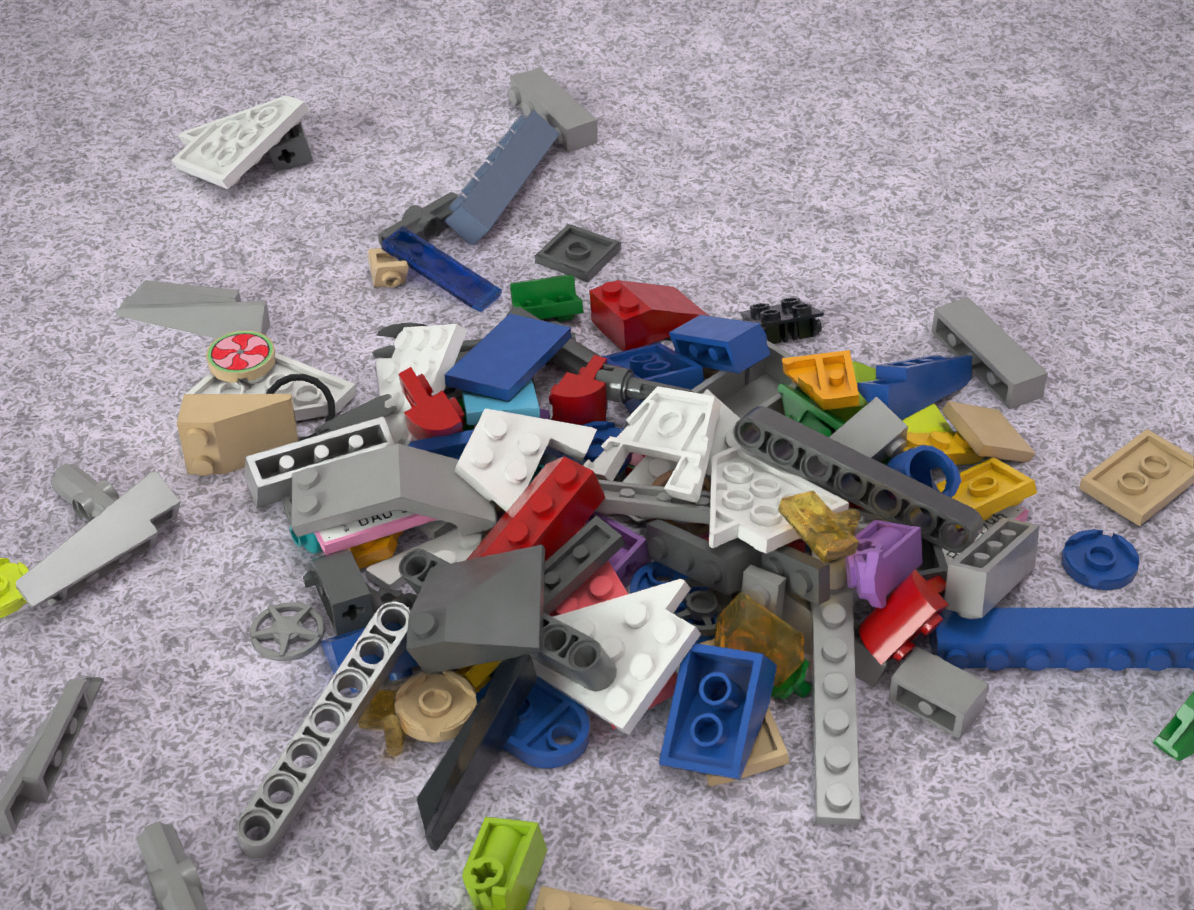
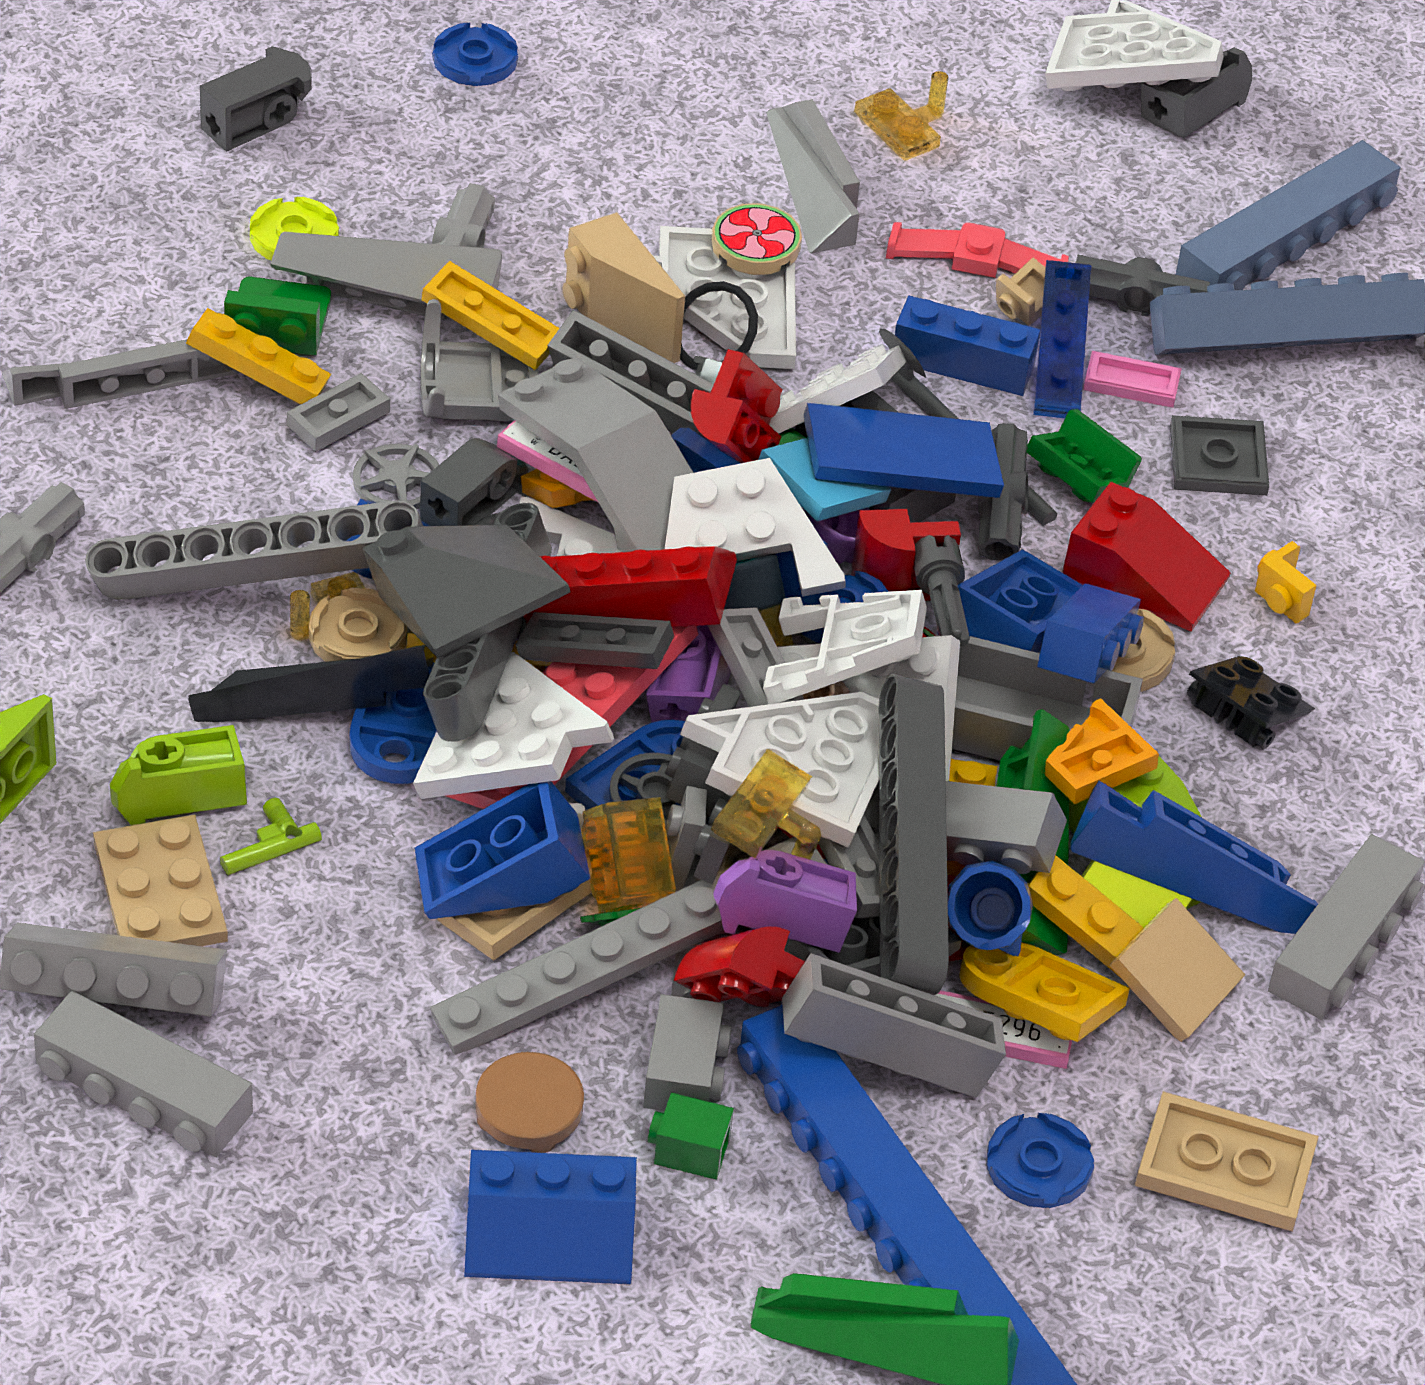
camera: 55 degrees right, 5 degrees up
none -> yellow plate [186,308,331,404]
none -> lime hose [220,798,322,876]
none -> green bracket [224,277,331,356]
none -> light grey plate [287,373,390,452]
none -> light grey piece [420,299,538,421]
none -> yellow plate [421,261,559,370]
none -> blue slope [464,1150,637,1284]
none -> medium nougat tile [475,1052,584,1153]
none -> green brick [648,1092,734,1180]
none -> clear yellow plate [854,71,949,161]
none -> coral plate [886,222,1069,282]
none -> blue brick [895,295,1041,396]
none -> bright pink tile [1083,351,1182,408]
none -> sand blue brick [1175,140,1401,290]
none -> yellow bracket [1255,541,1317,624]

